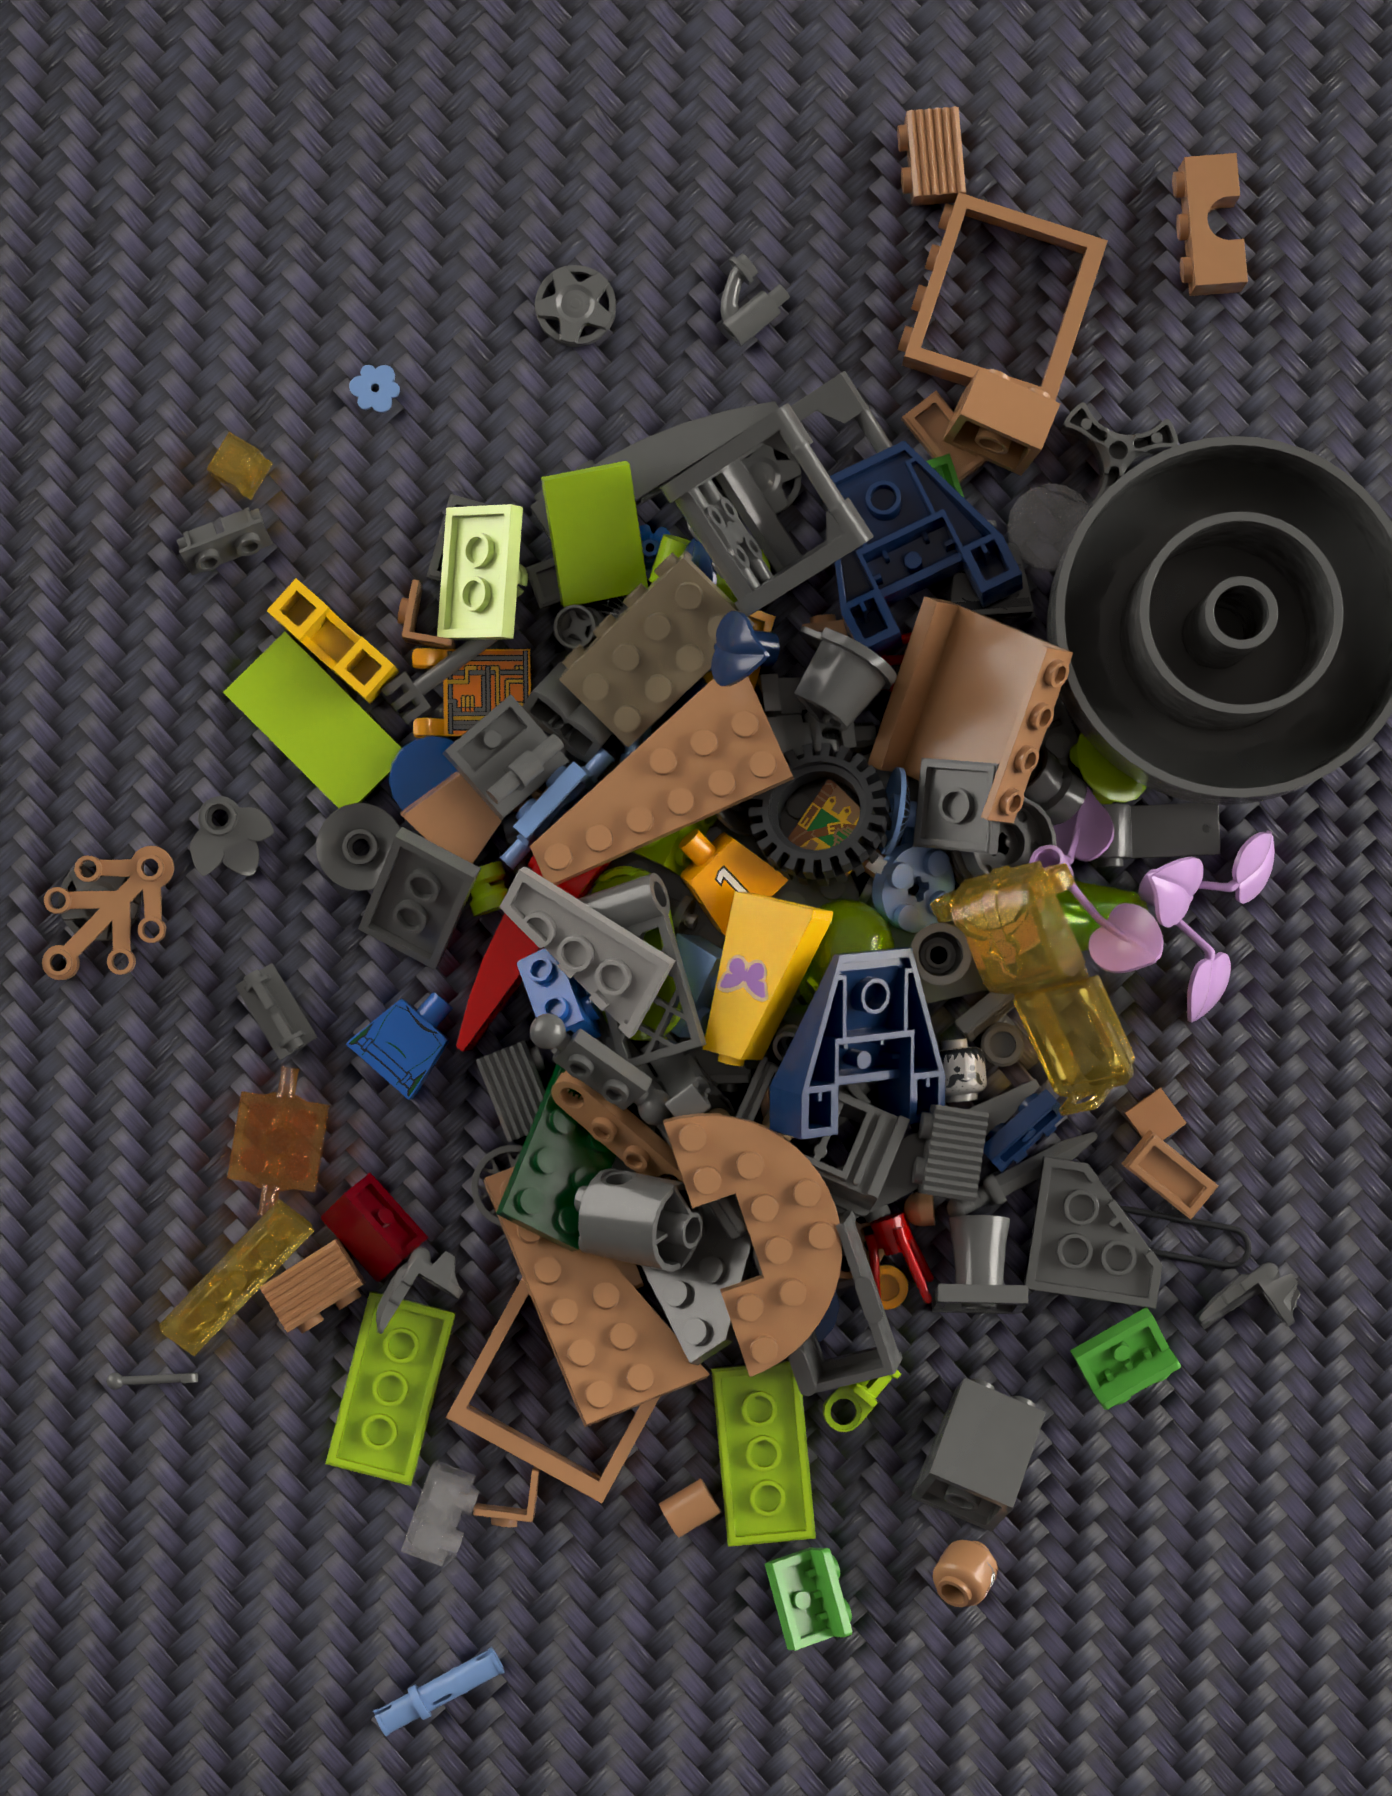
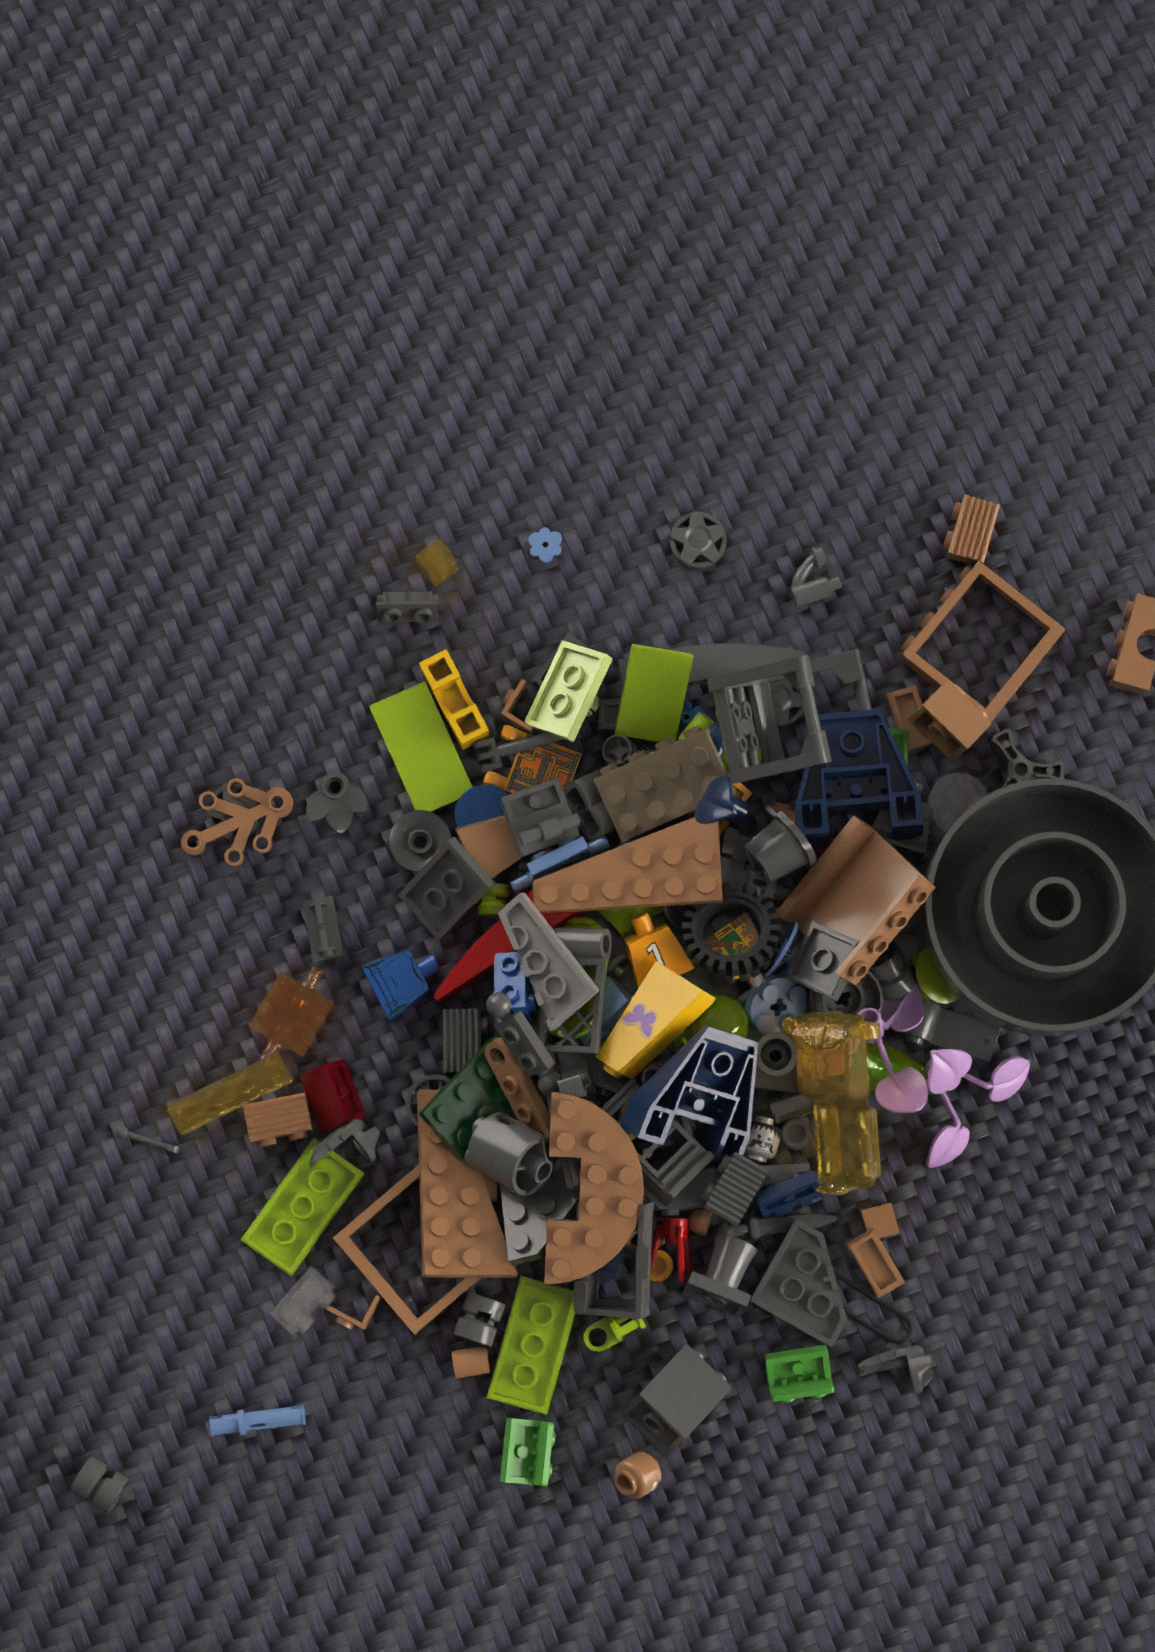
camera: 20 degrees right, 5 degrees down
none -> dark grey wheel [453,1291,506,1347]

